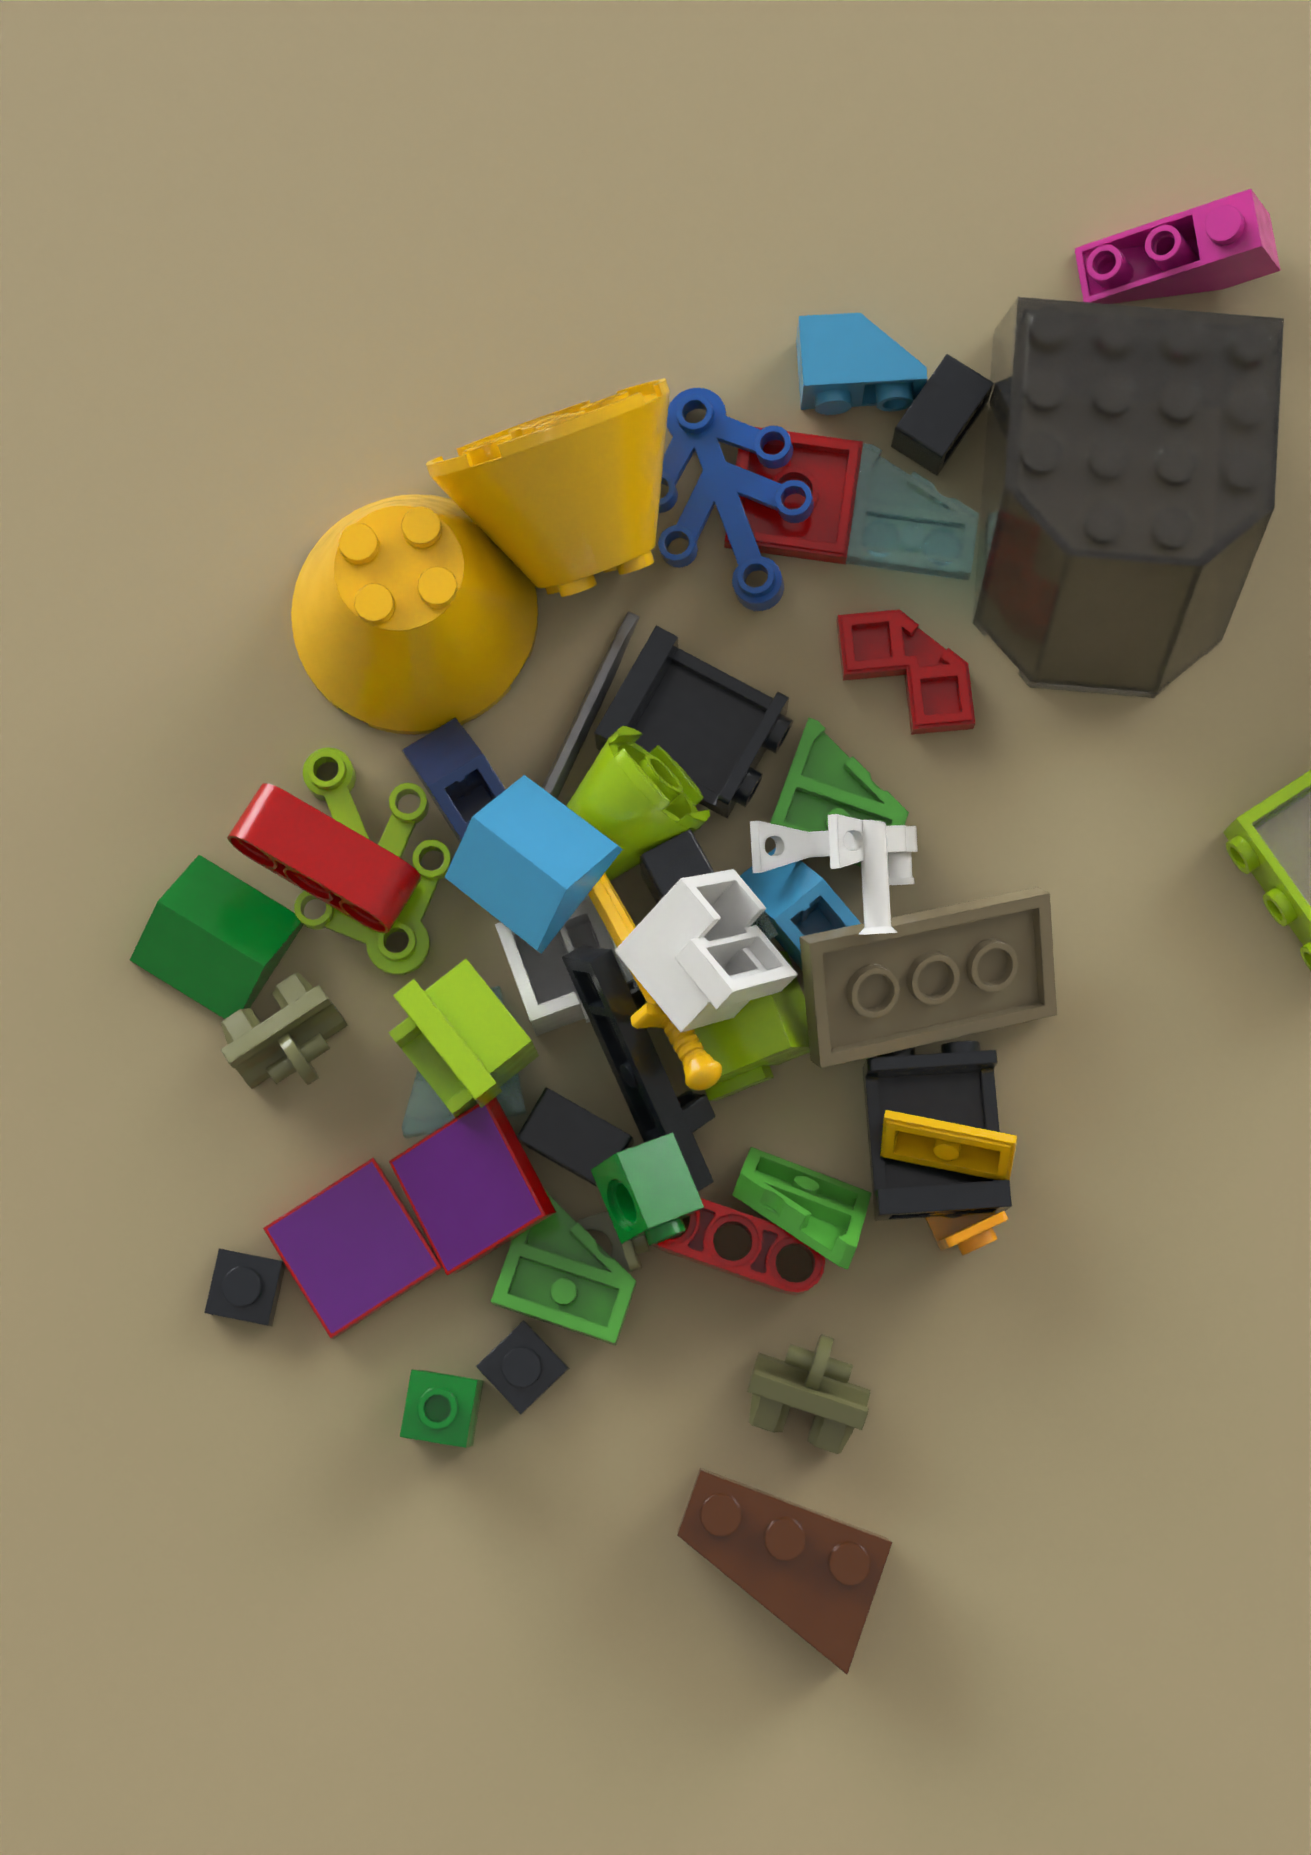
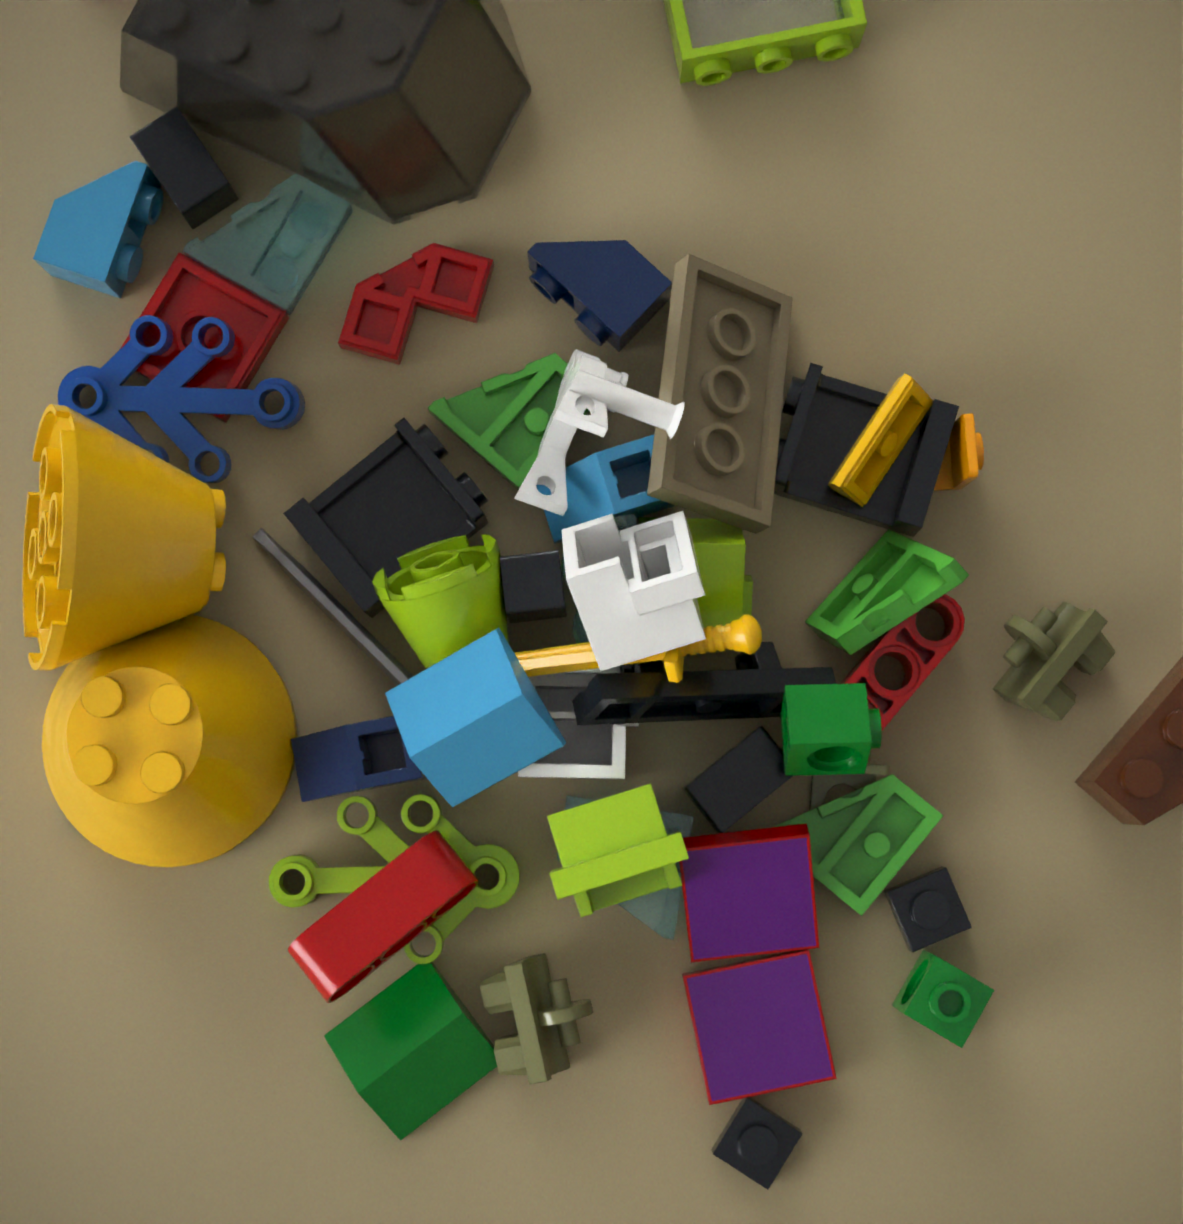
camera: 70 degrees left, 5 degrees up
none -> dark blue slope [527,240,672,352]

